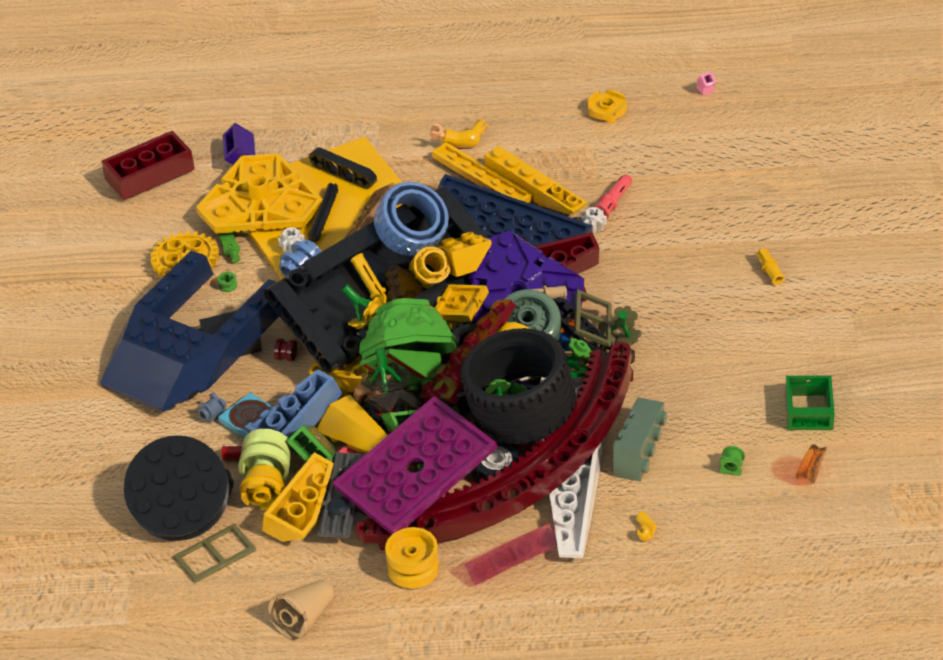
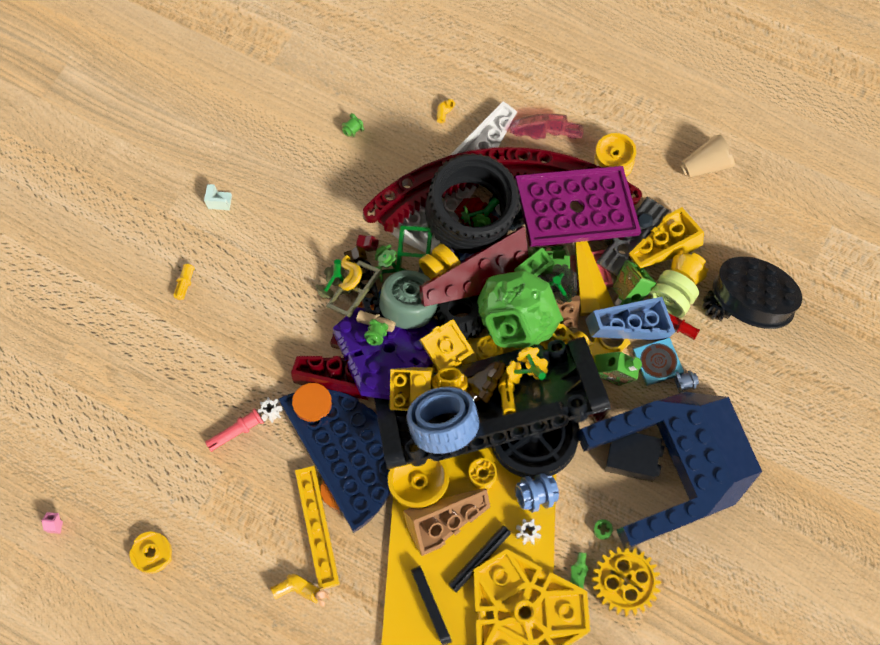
camera: 145 degrees left, 25 degrees up
olive window [173,523,256,583] -> none
yellow slope [485,146,587,215] -> none
sand green wedge [613,397,667,482] -> none
green window [785,375,835,430] -> none
clear orange piece [796,444,827,484] -> none
none -> light aqua panel [204,184,232,210]
none -> orange tile [292,383,332,422]
none -> yellow piece [338,255,362,291]
none -> bright green brick [364,319,389,346]
none -> bright green plate [514,247,554,276]
none -> bright green torso [594,352,642,386]

